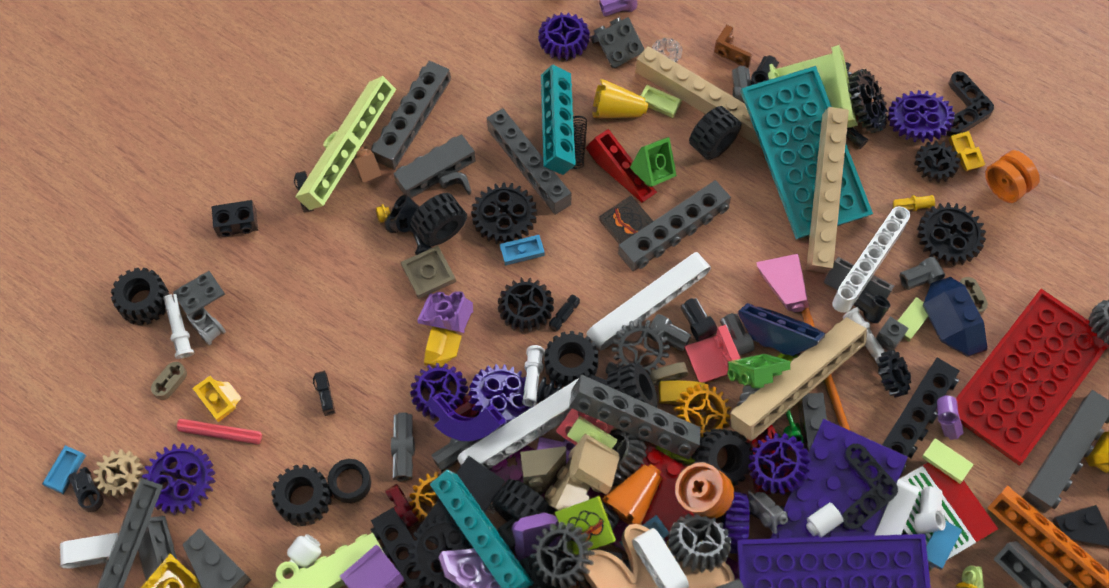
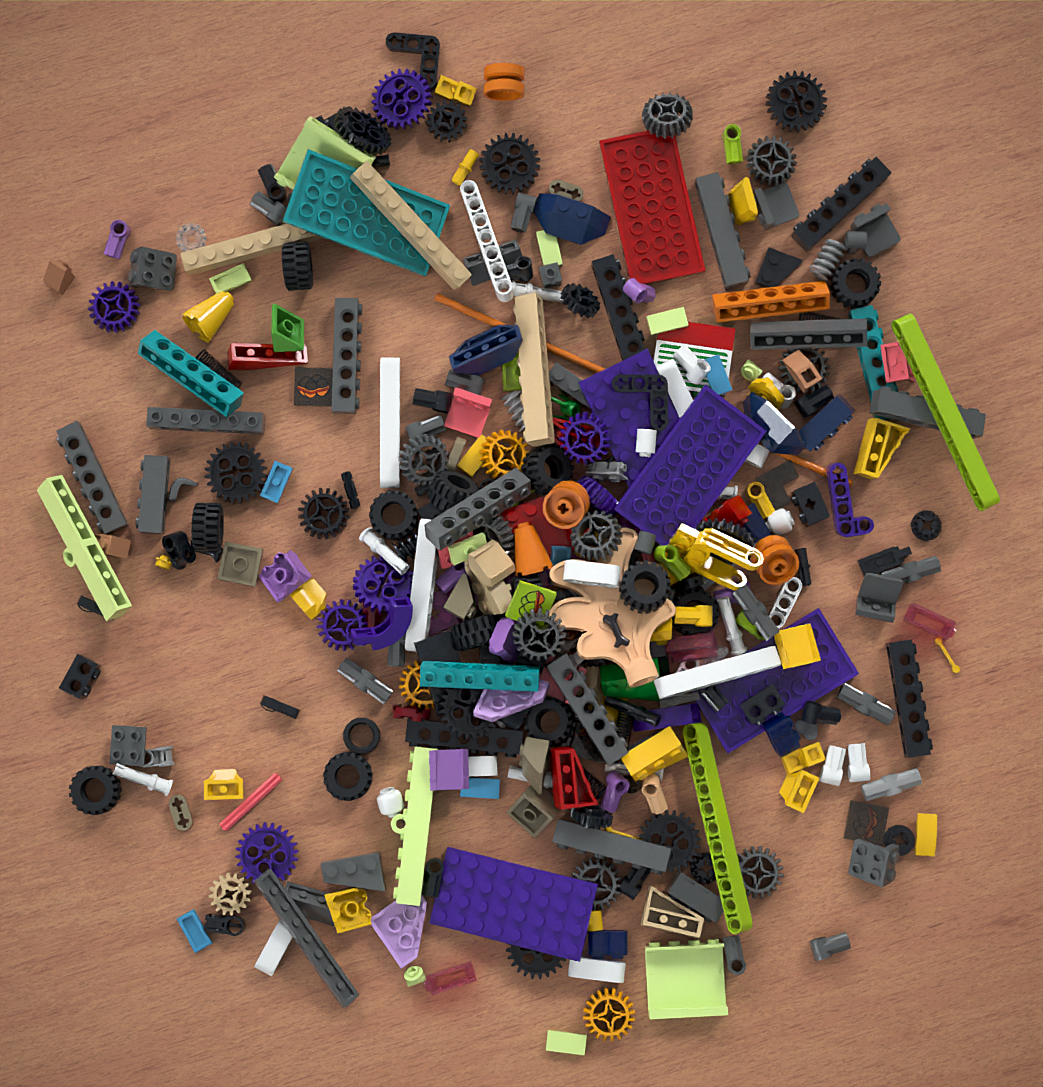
camera: 60 degrees left, 20 degrees up
dark orange bracket [714,24,752,67] -> none
bright green plate [728,354,791,388] -> none
bright pink slope [756,254,809,312] -> none

